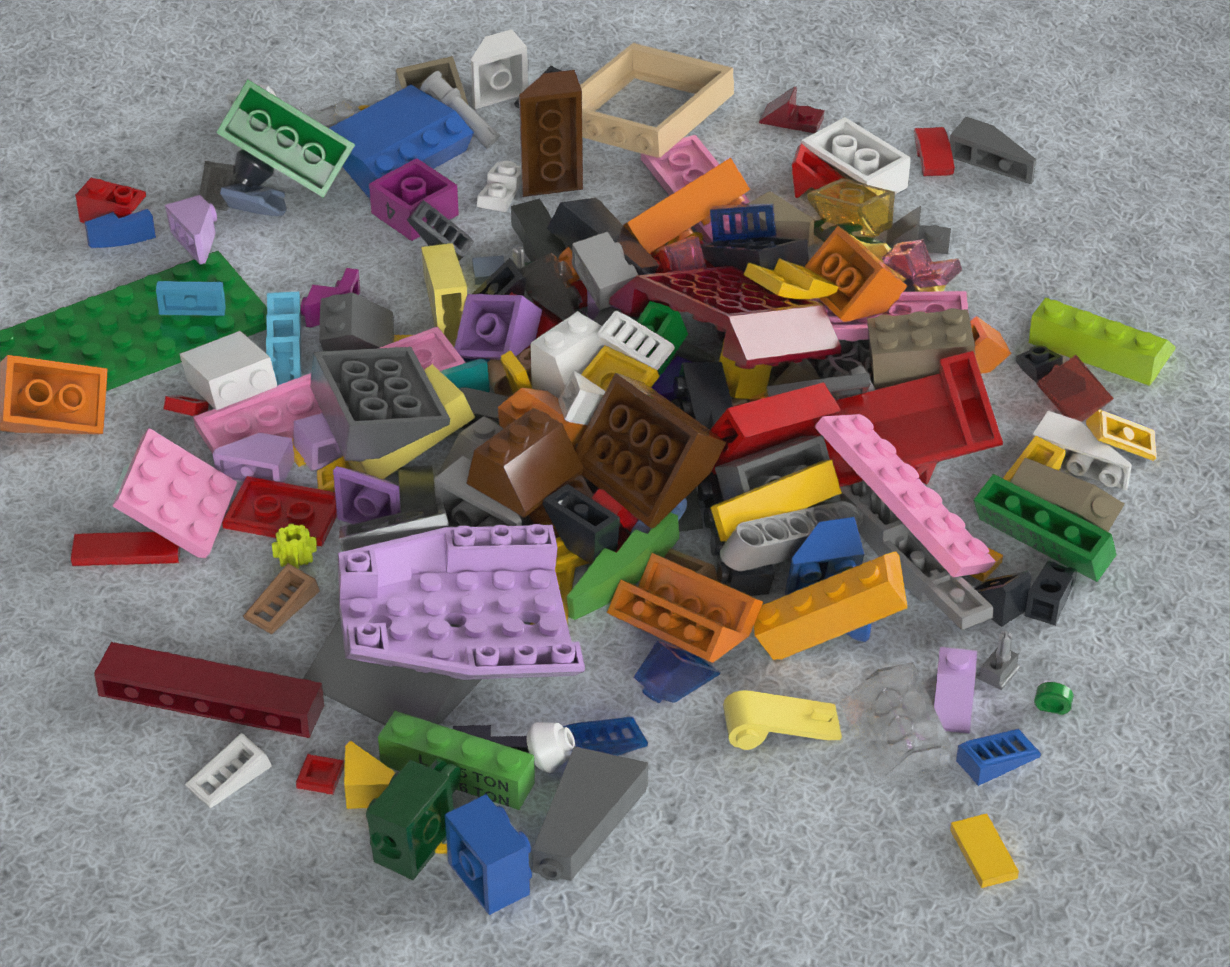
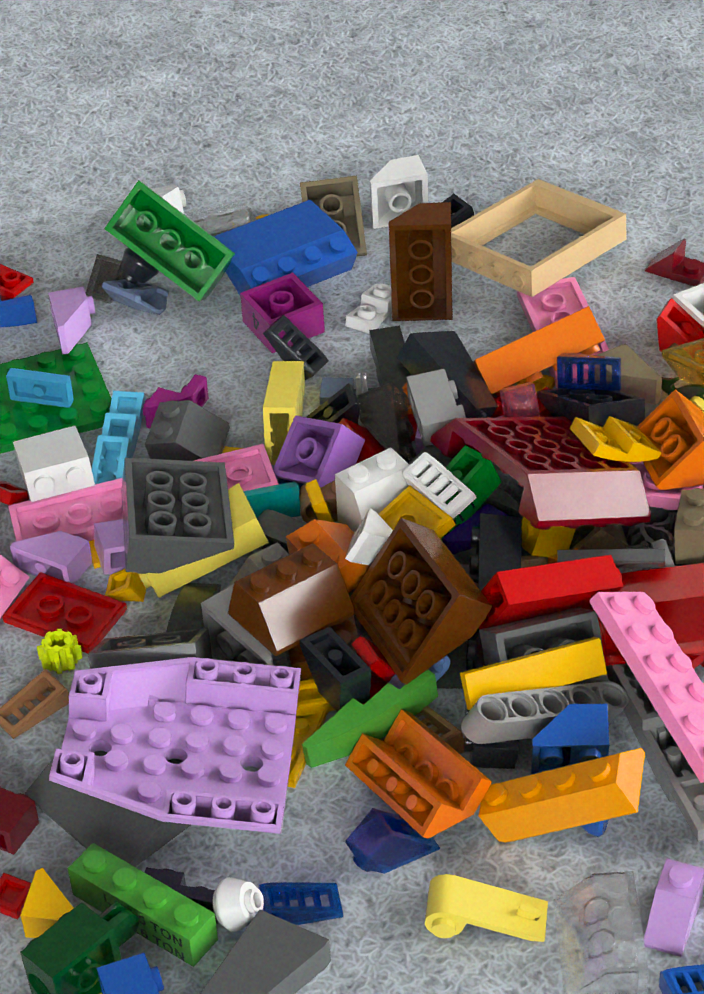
camera: 15 degrees right, 0 degrees up
medium lavender slope [333,466,401,524] -> none
light grey pin [420,71,500,149] -> none

